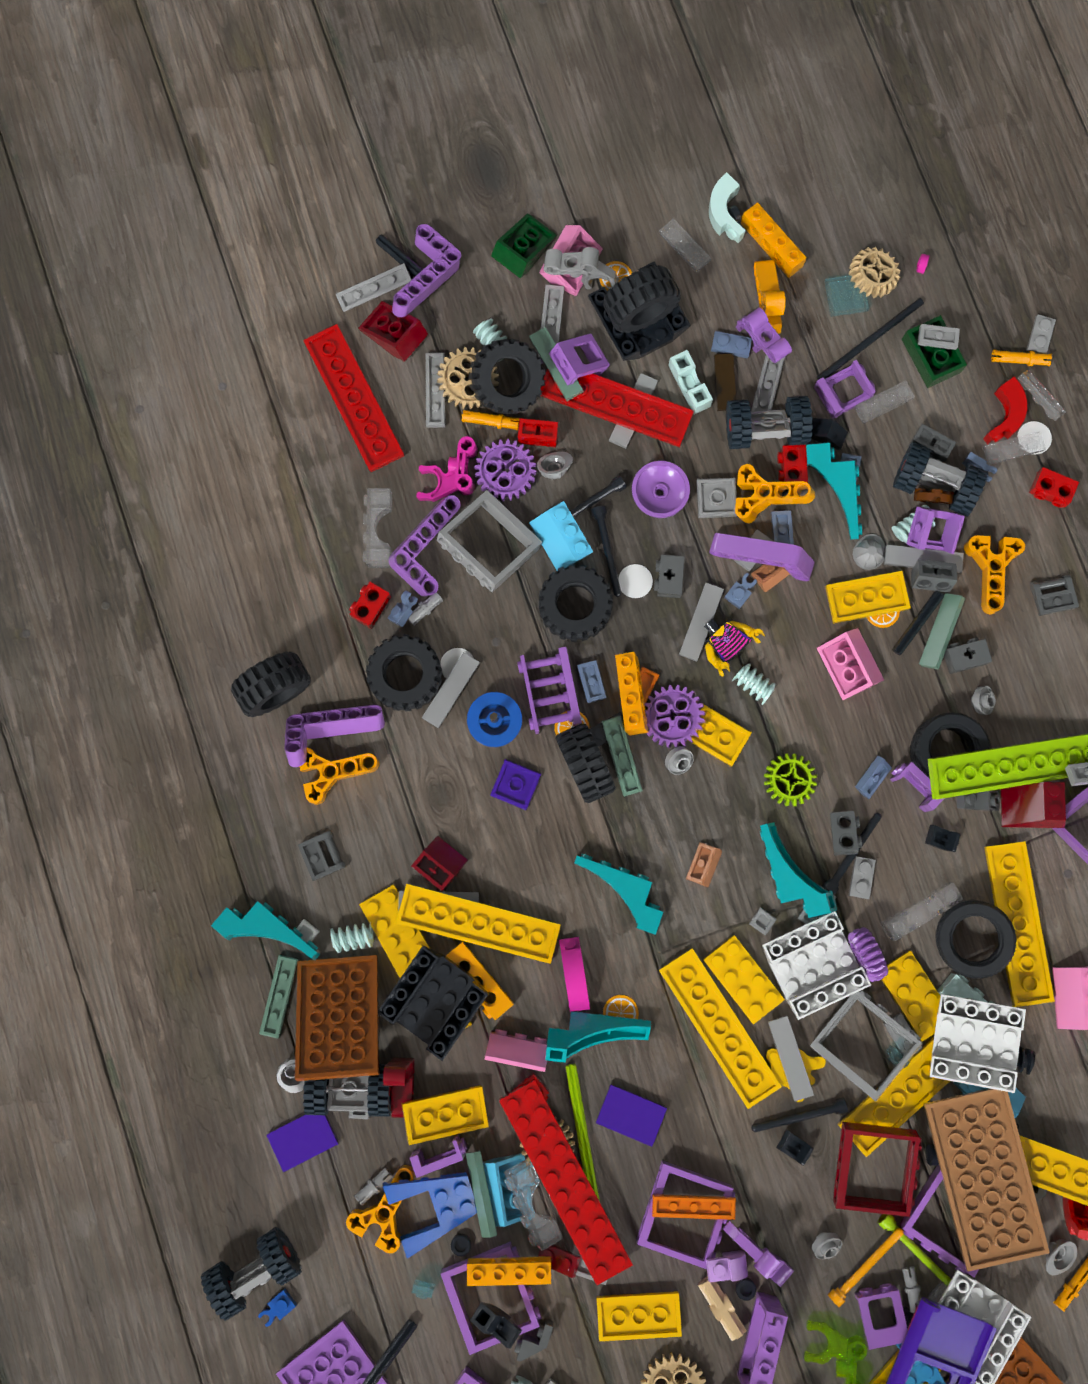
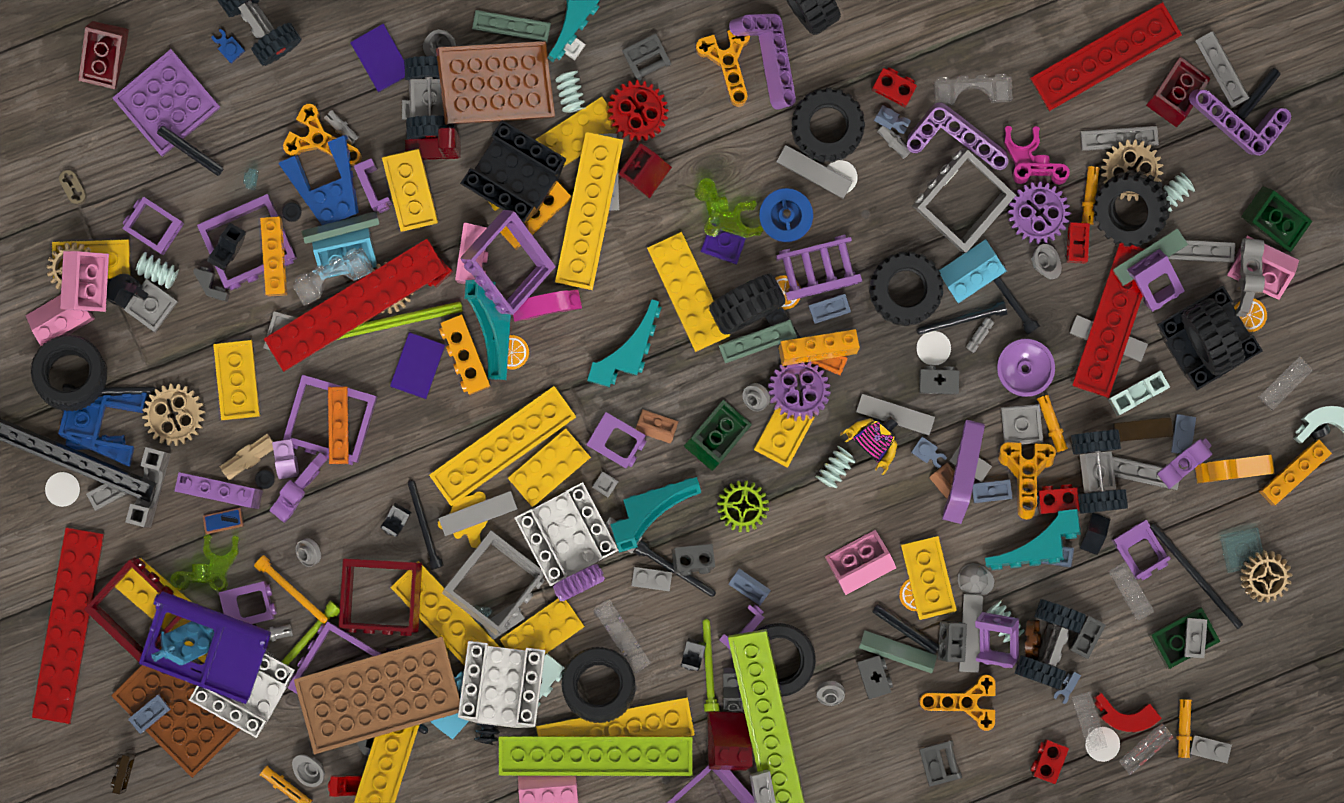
camera: 85 degrees right, 5 degrees up
dark red plate [538,1241,581,1278] -> none
dark pink tile [916,253,929,274] -> none
none -> slope [203,508,244,535]
none -> light orange brick [439,315,491,395]
none -> medium lavender window [460,210,556,315]
none -> lime plate [499,736,692,776]
none -> medium lavender window [587,412,647,469]
none -> red gear [606,80,669,143]
none -> yellow plate [647,232,730,352]
none -> dark green slope [684,400,752,471]
none -> clear neon green piece [695,178,764,238]
none -> lime piece [702,619,719,712]
none -> light grey axle [966,317,994,353]
none -> light orange pin [1037,395,1068,453]

